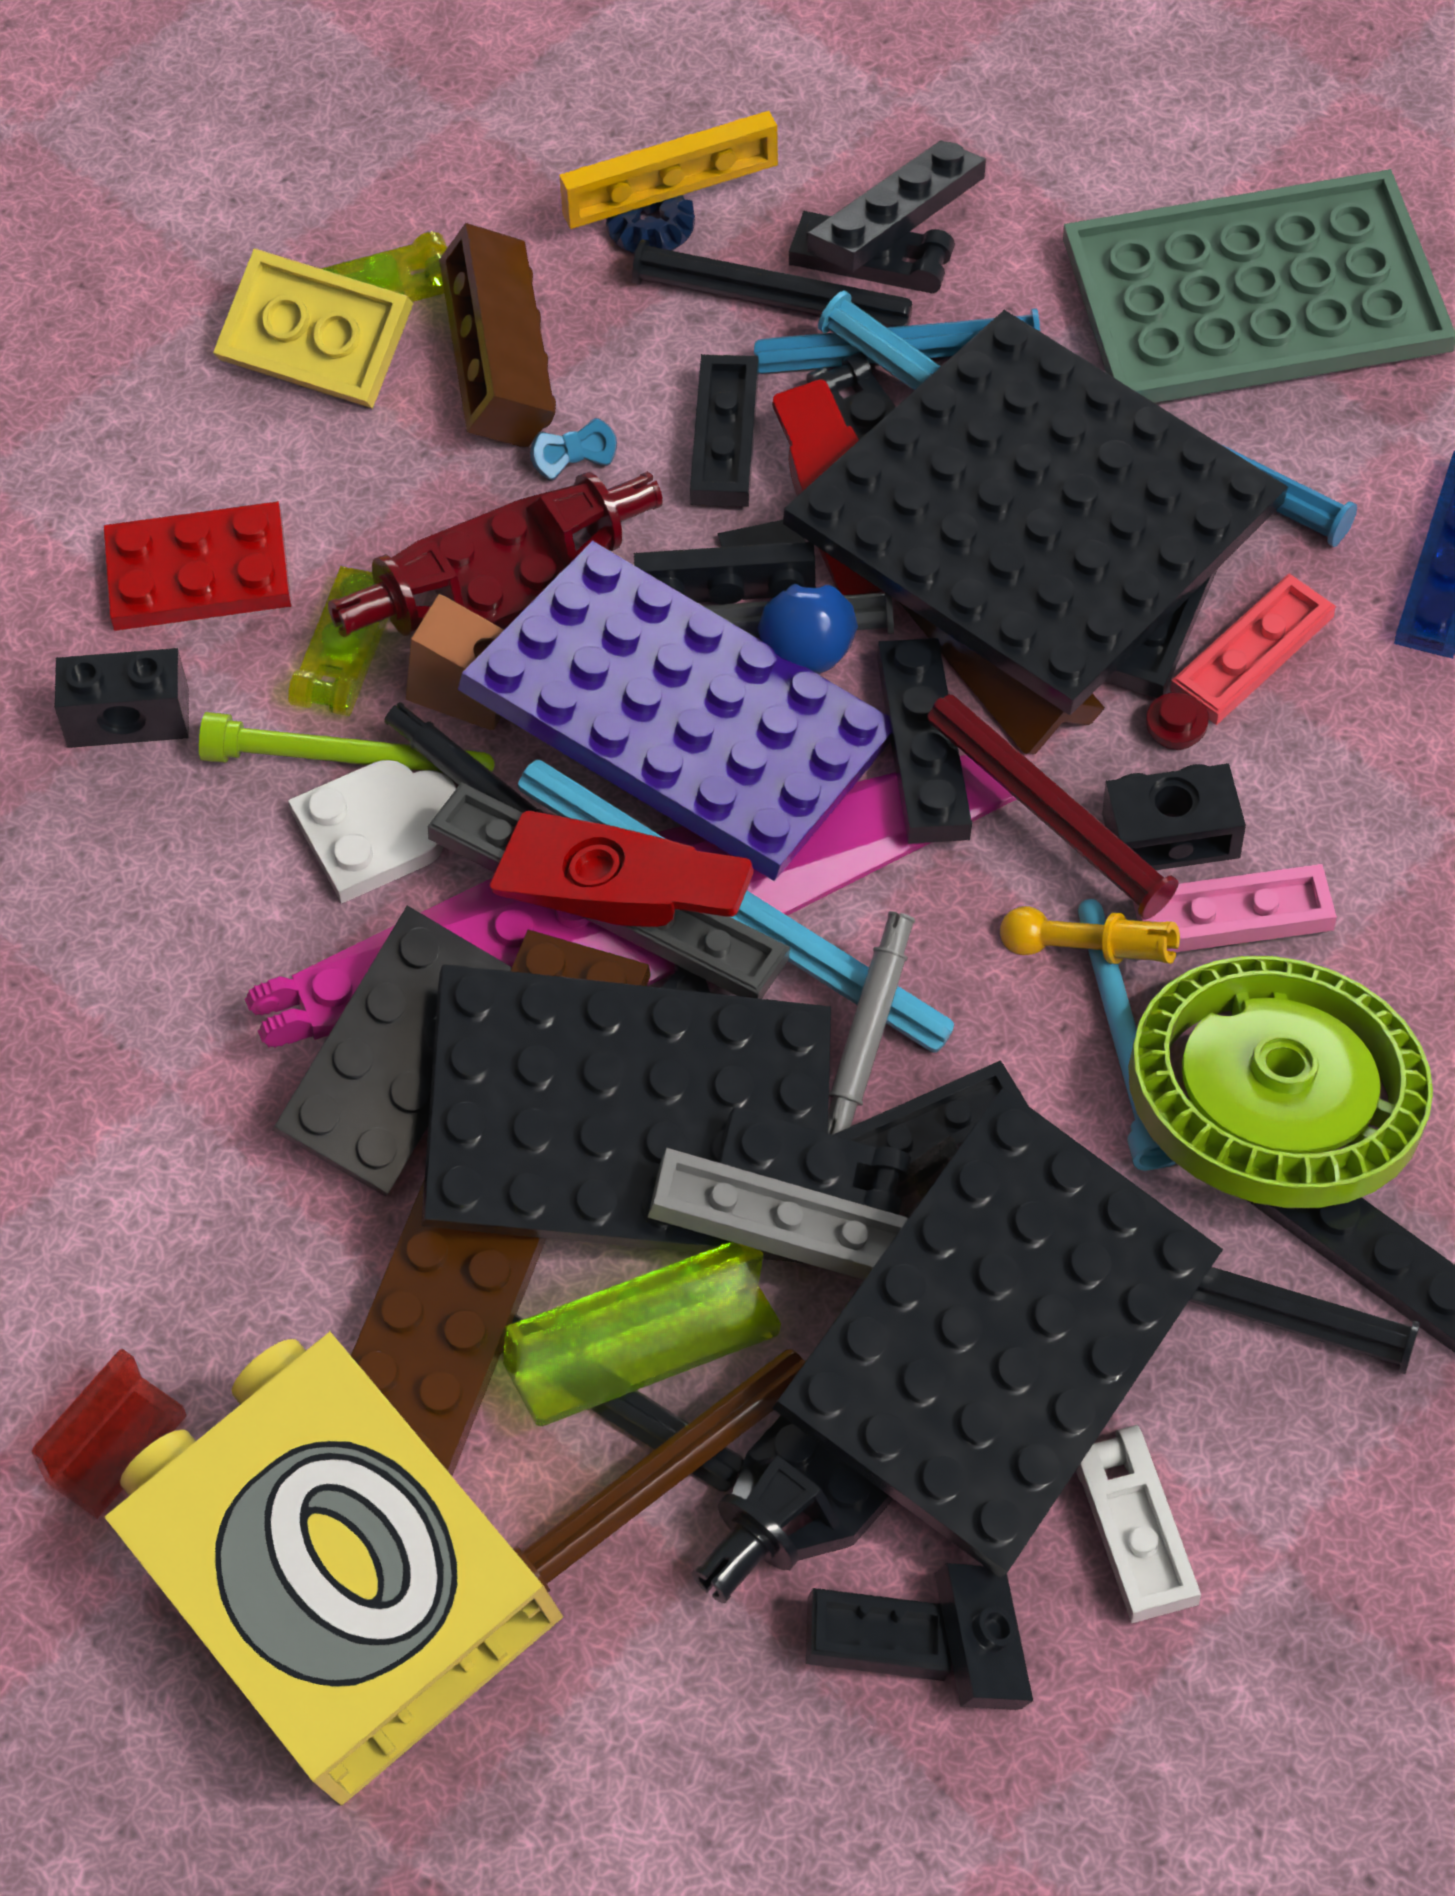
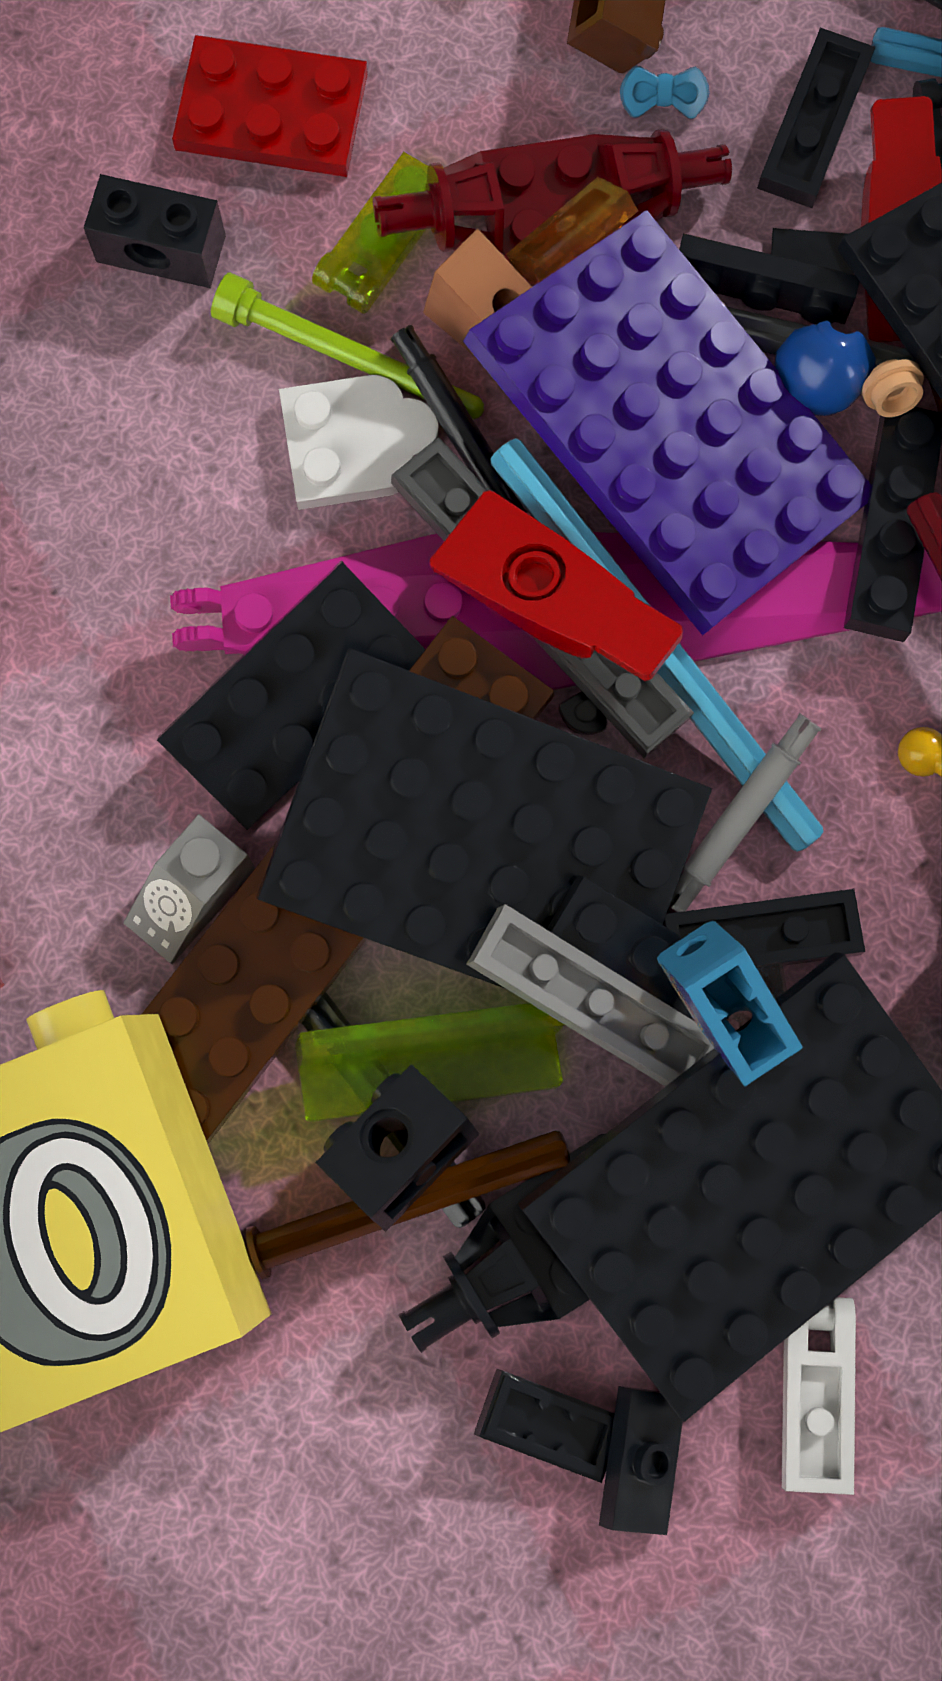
camera: 15 degrees right, 20 degrees up
none -> light grey slope [123,814,255,964]
none -> black brick [315,1064,479,1232]
none -> clear orange plate [506,177,638,284]
none -> dark azure torso [657,921,803,1086]
none -> light nougat plate [861,359,924,417]

